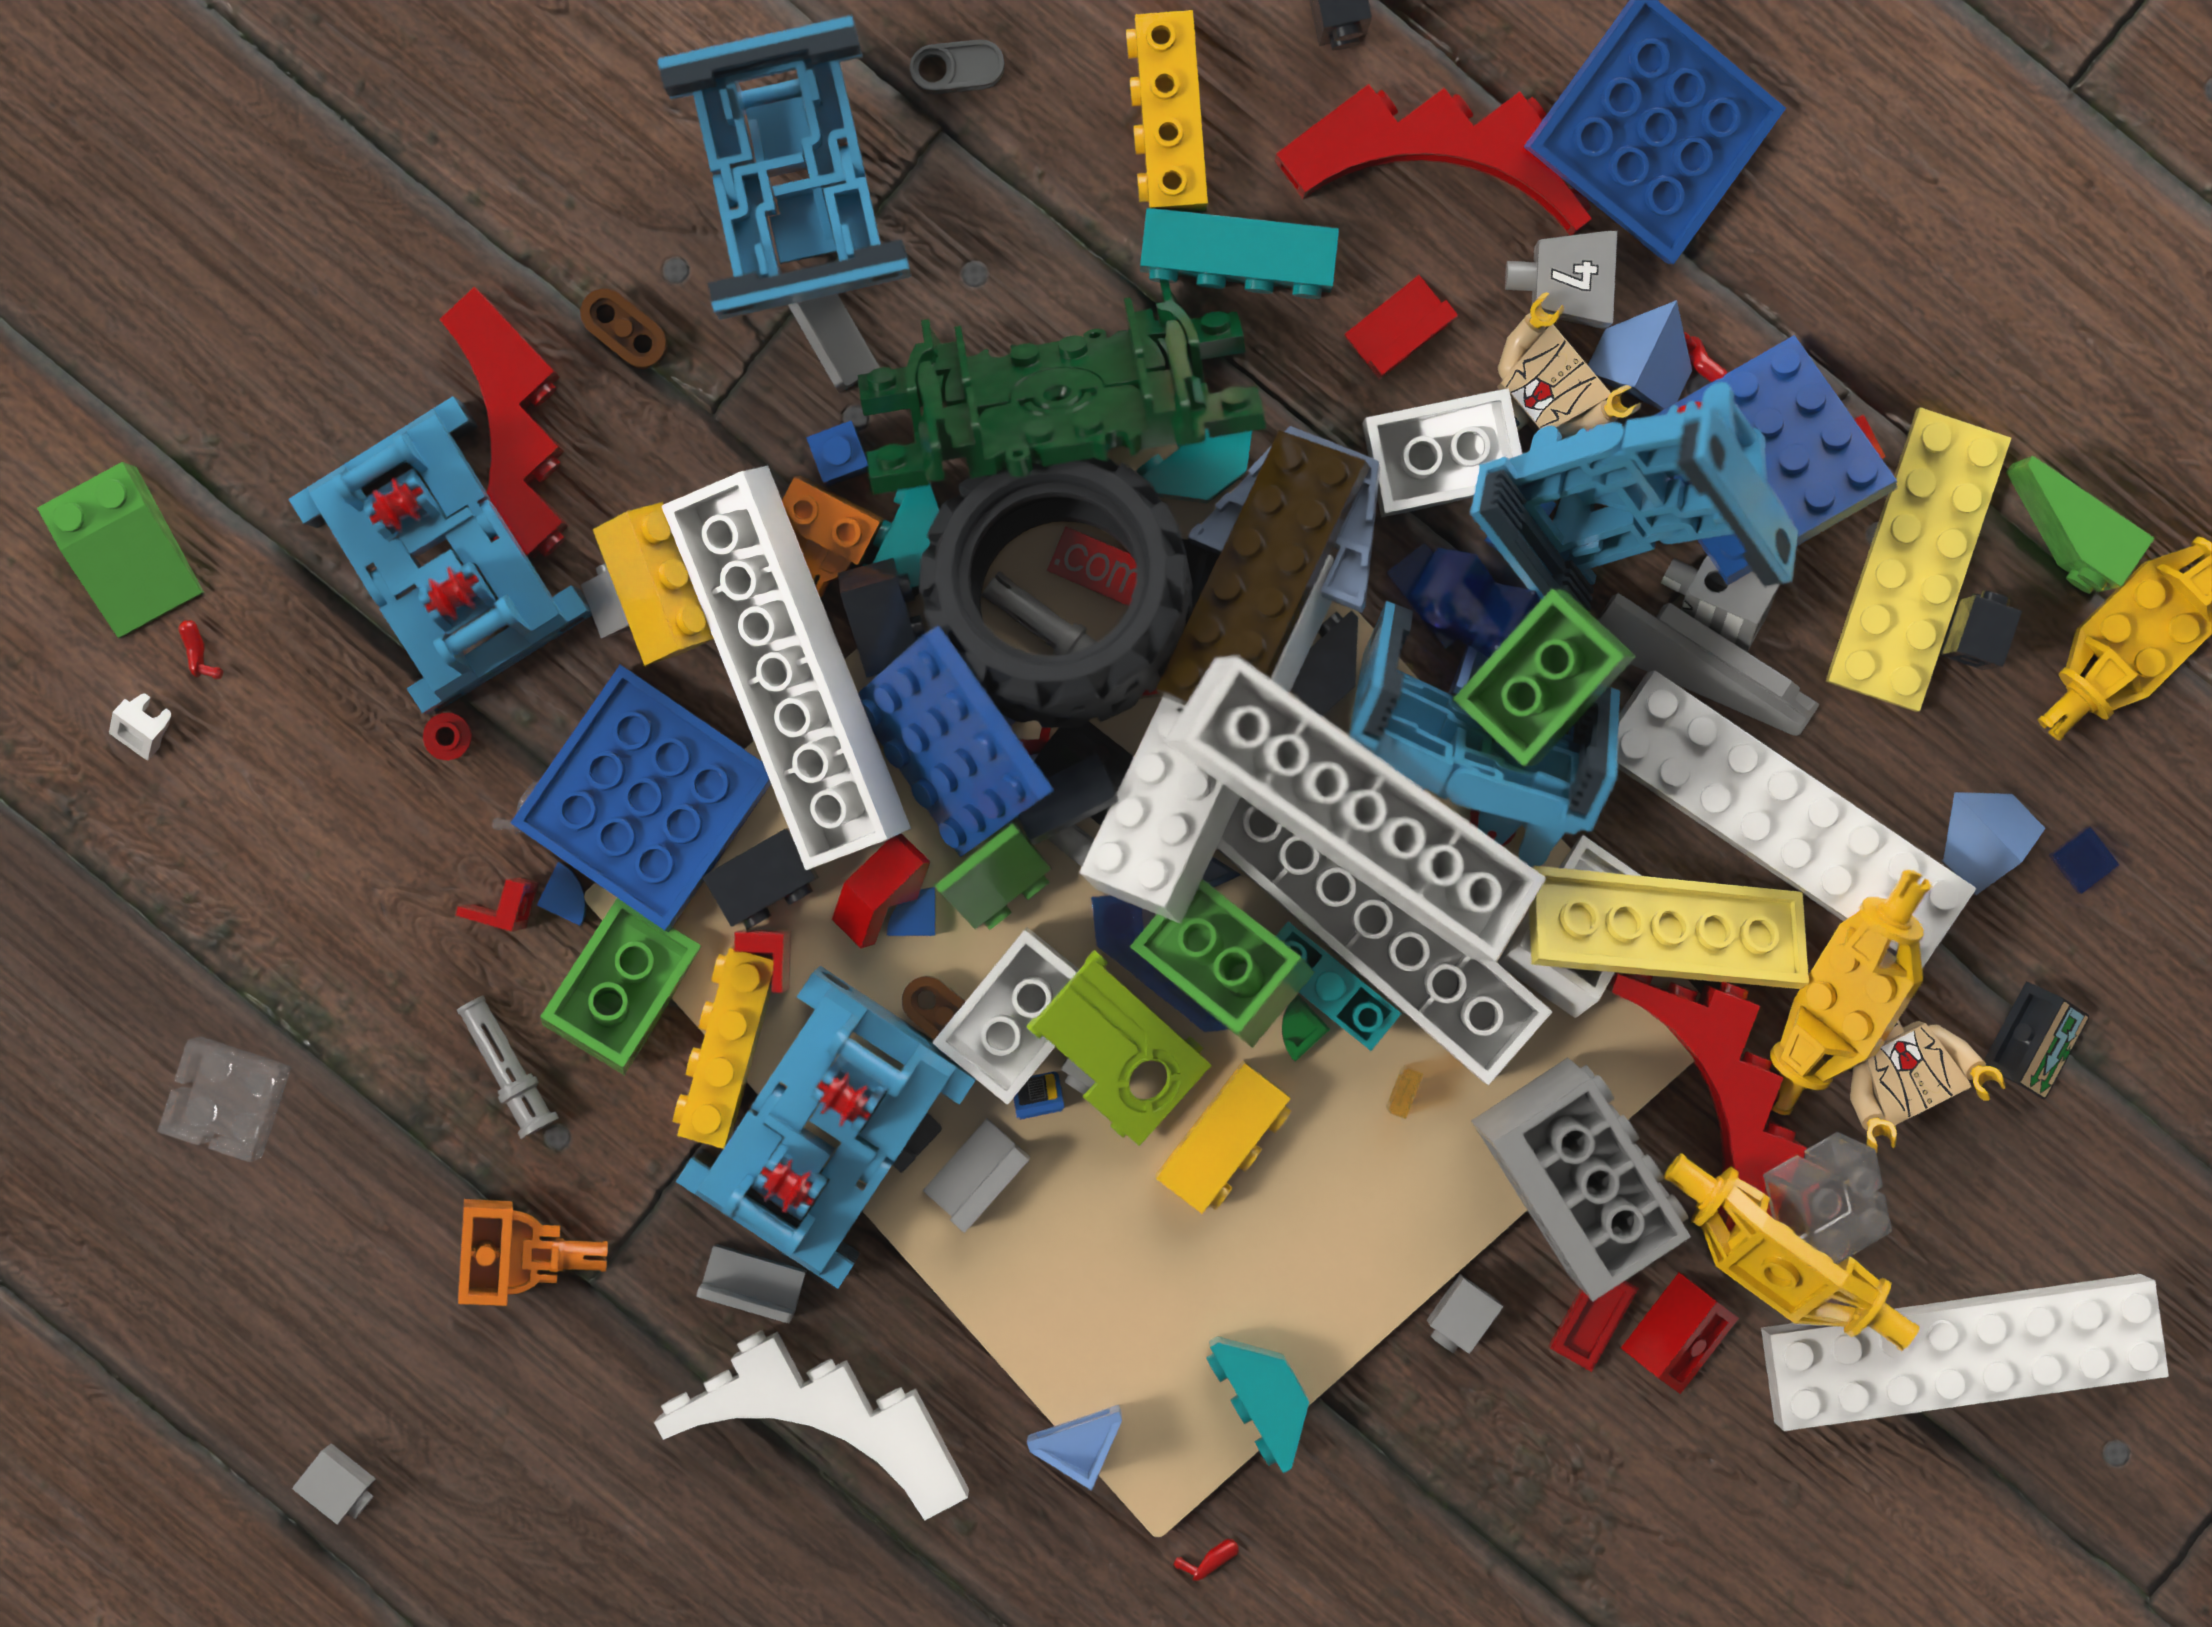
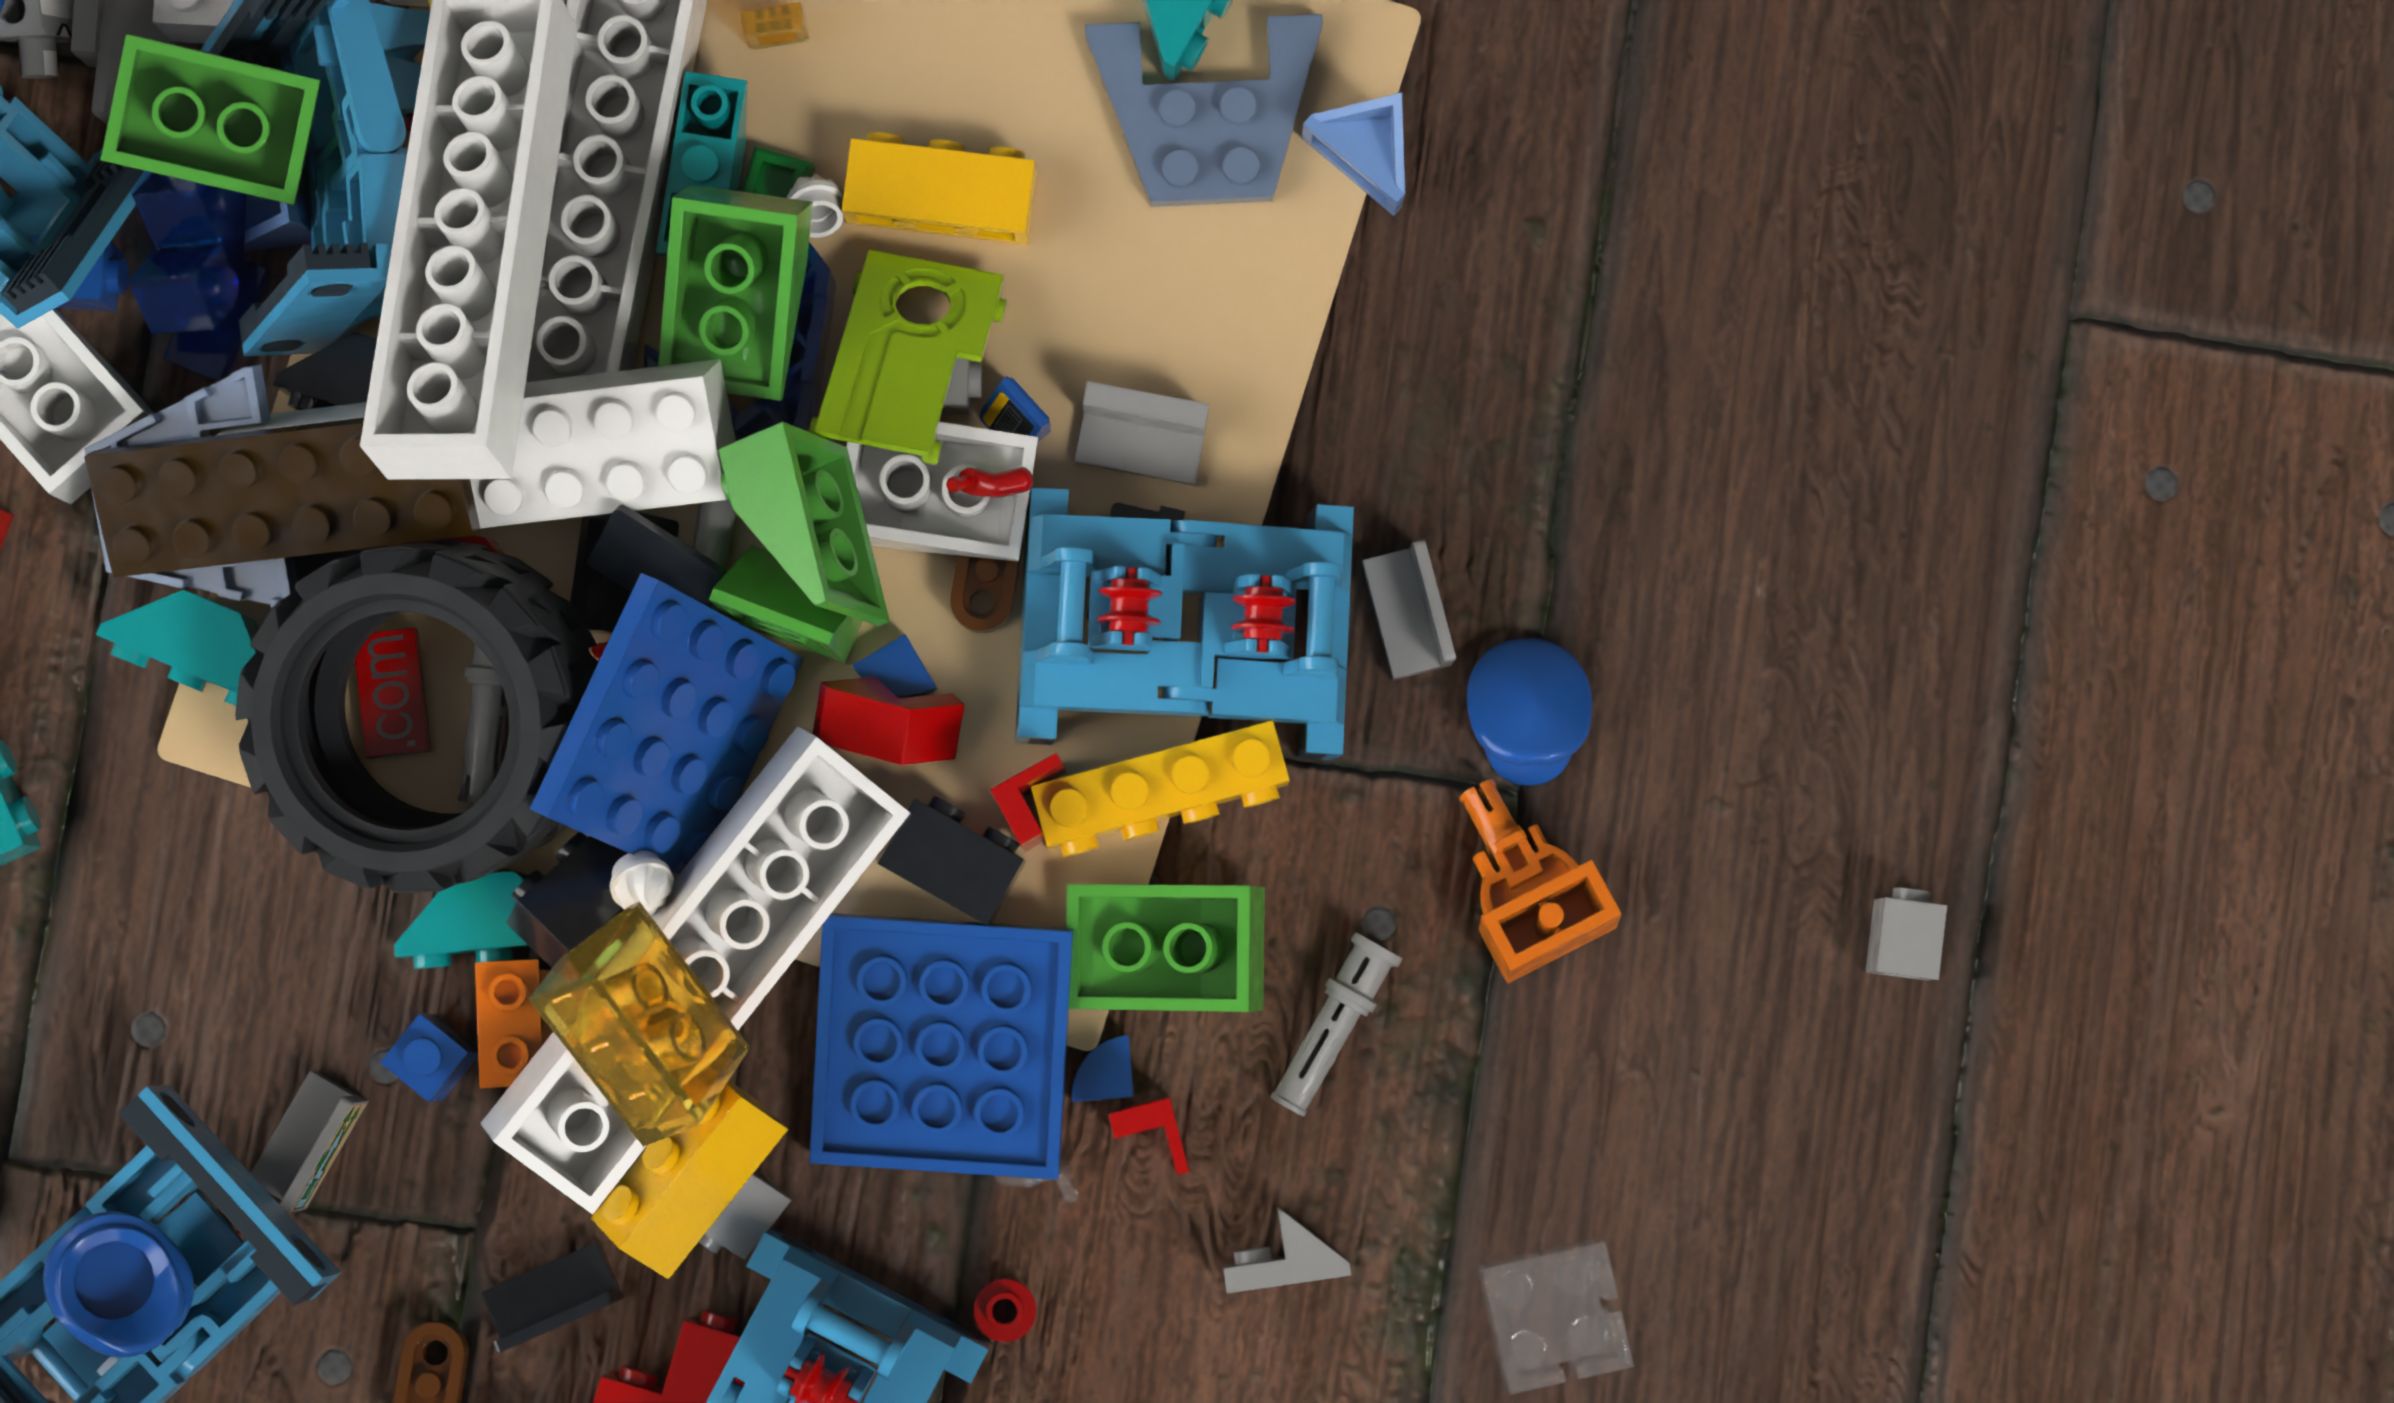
camera: 125 degrees left, 5 degrees down
white arch [654,1330,969,1520] -> none
dark green piece [858,280,1266,495] -> none
none -> blue piece [43,1211,194,1357]
none -> black panel [481,1241,624,1354]
none -> clear yellow slope [528,901,751,1147]
none -> white plate [610,850,674,916]
none -> bright green slope [718,422,890,626]
none -> white plate [787,173,844,238]
none -> red piece [946,467,1033,498]
none -> sand blue wing [1085,14,1323,207]
none -> light grey slope [1223,1206,1351,1293]
none -> blue piece [1466,638,1592,786]

